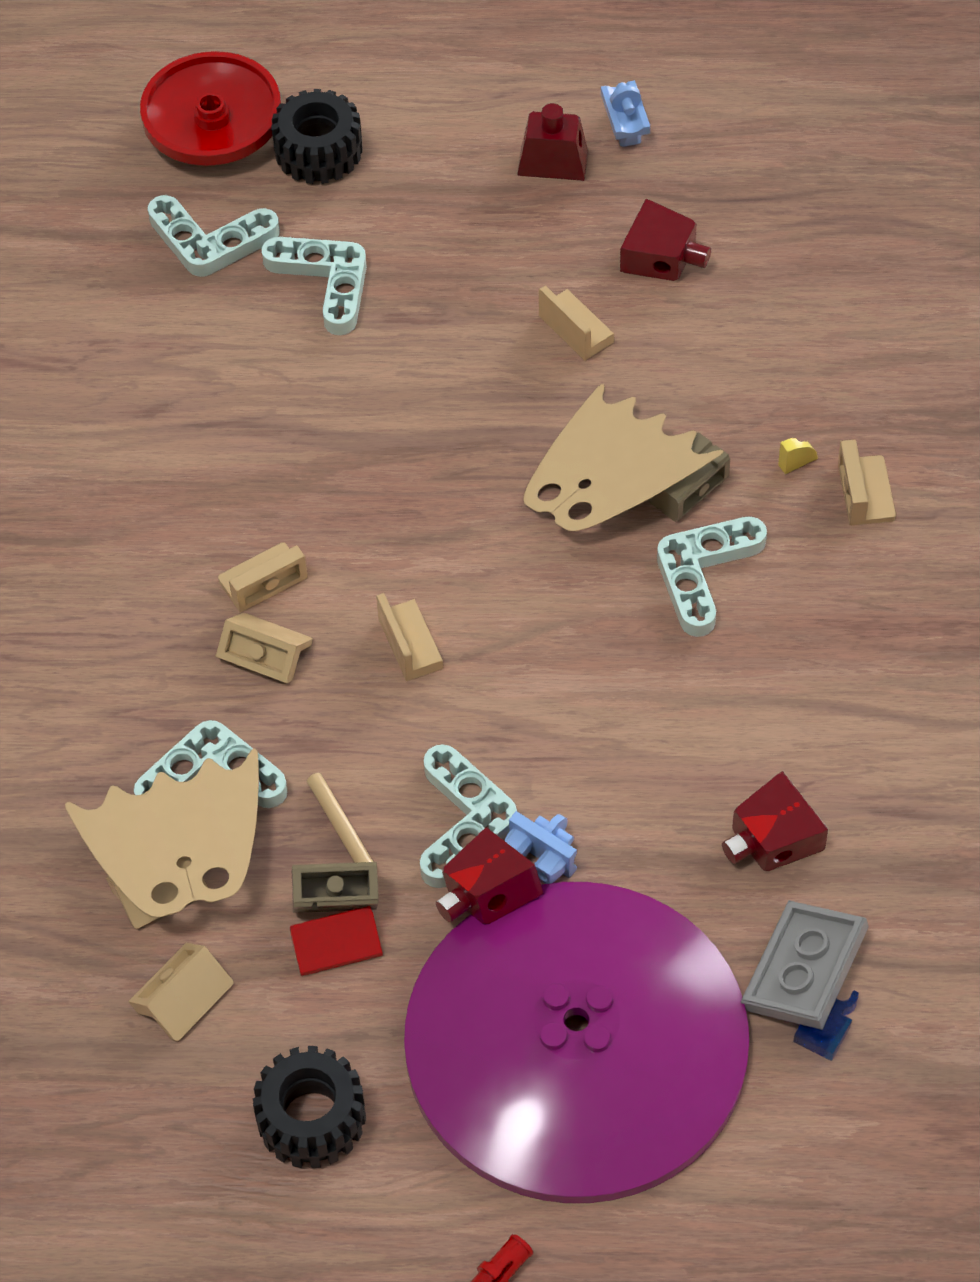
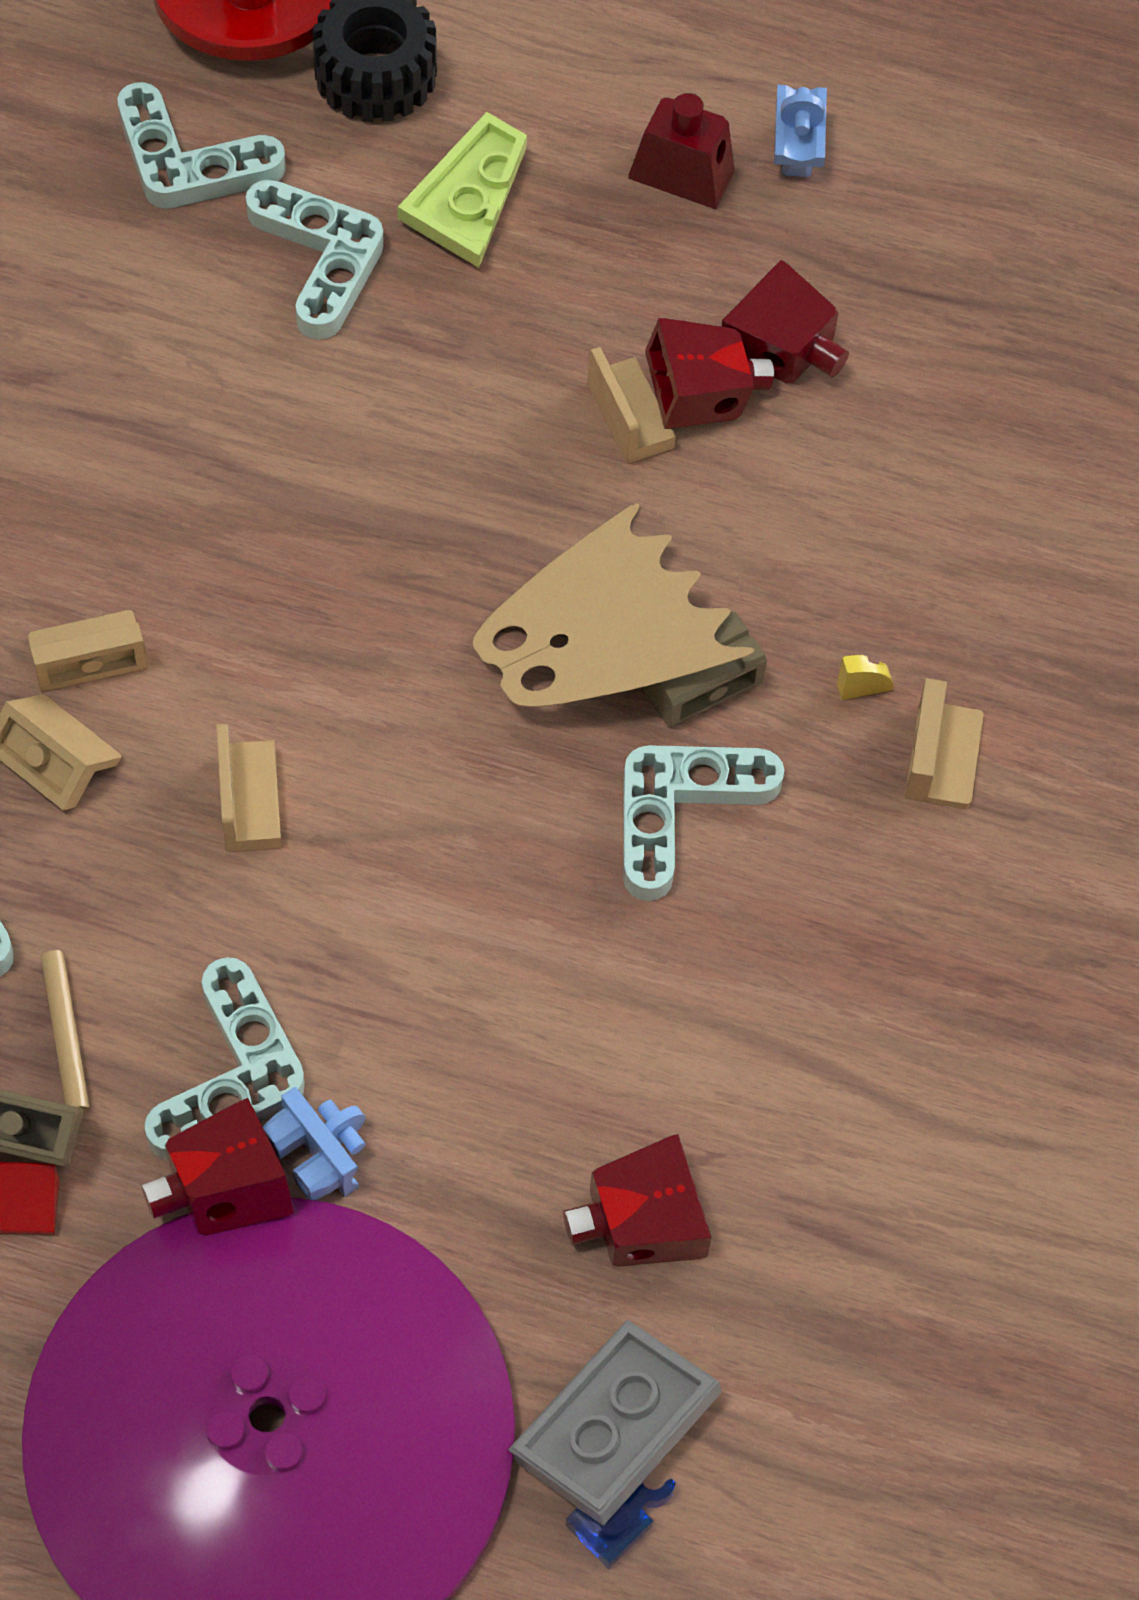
camera: 10 degrees right, 5 degrees up
none -> yellowish green wing [398,112,527,268]
none -> dark red torso [645,318,774,429]

